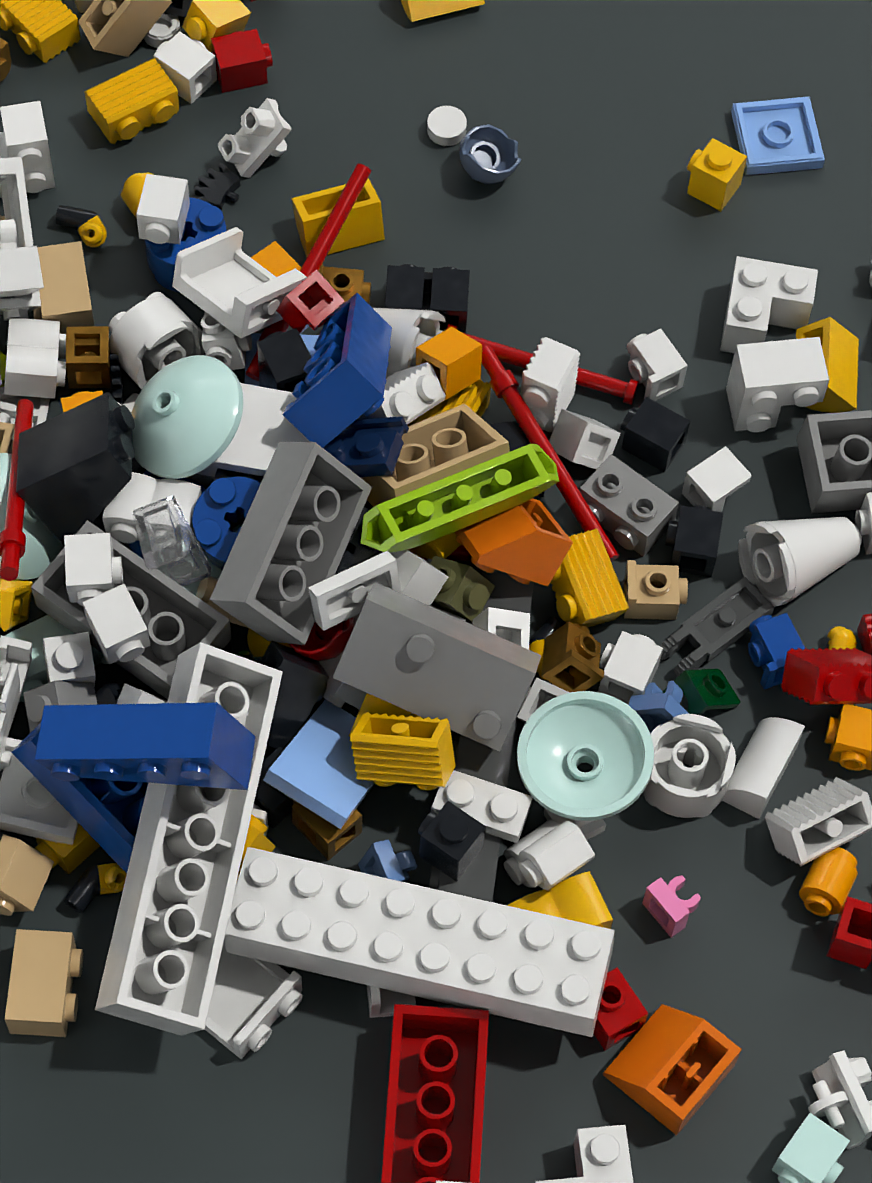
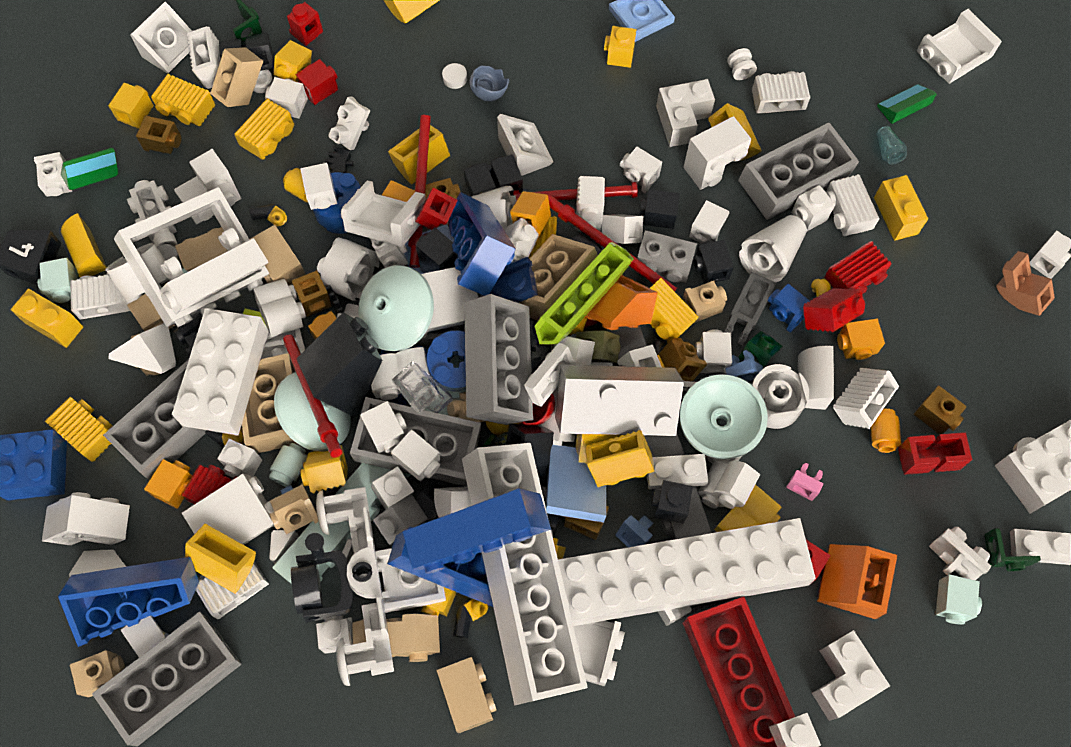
camera: 20 degrees left, 5 degrees up
none -> white slope [497,114,553,176]

